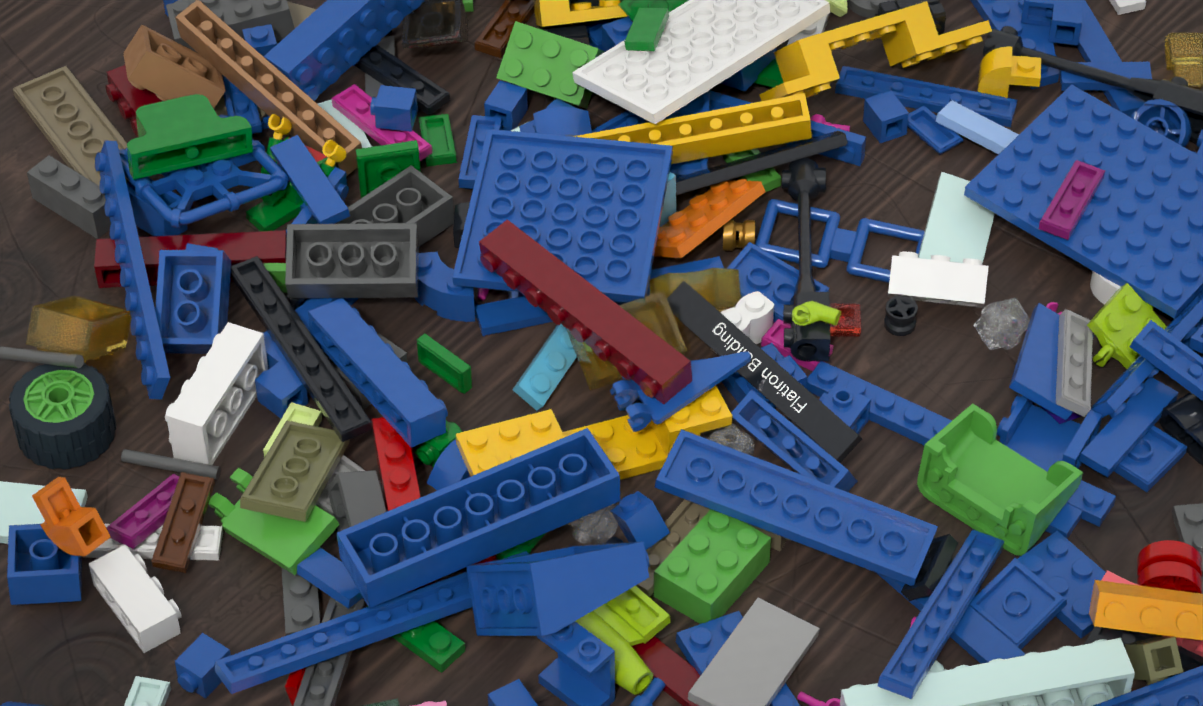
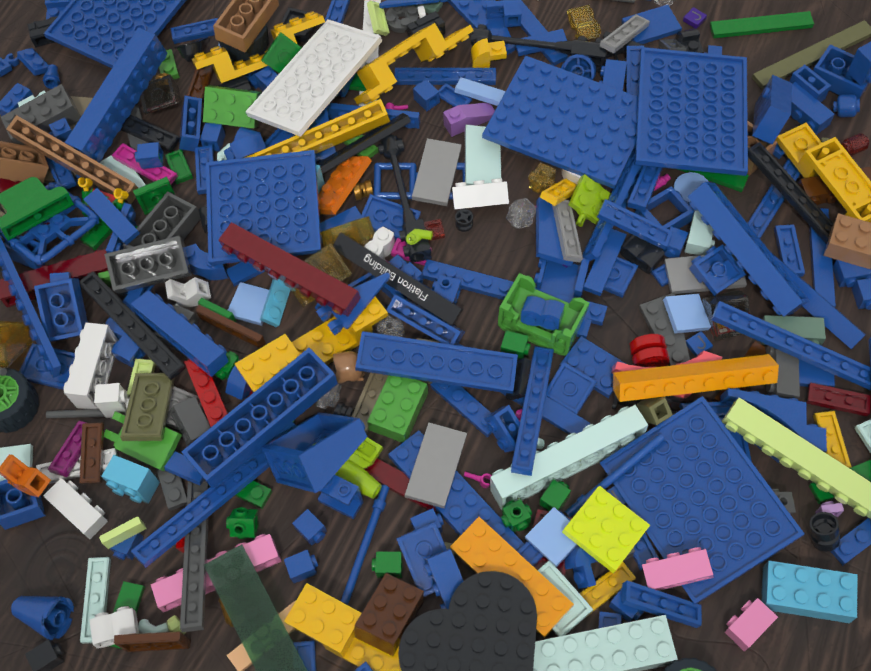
camera: 10 degrees left, 15 degrees up
blue brick [610,491,670,550] -> none
green tile [624,8,669,51] -> none
magenta tile [1039,160,1105,240] -> none
none -> blue tile [19,343,75,390]
none -> white brick [94,383,130,418]
none -> yellowish green tile [99,517,147,549]
none -> medium azure brick [101,455,160,504]
none -> white brick [165,277,211,308]
none -> blue brick [179,96,202,152]
none -> reddish brown tile [196,305,266,348]
none -> green brick [226,507,259,539]
none -> light blue tile [228,282,269,326]
none -> medium nougat helmet [333,351,365,384]
none -> light grey tile [412,138,462,206]
none -> blue plate [430,382,491,437]
none -> medium lavender slope [443,103,495,137]
none -> blue brick [484,405,520,452]
none -> green brick [501,330,531,360]
none -> blue brick [521,296,565,330]
none -> clear yellow brick [528,162,556,193]
none -> yellow tile [540,178,577,206]

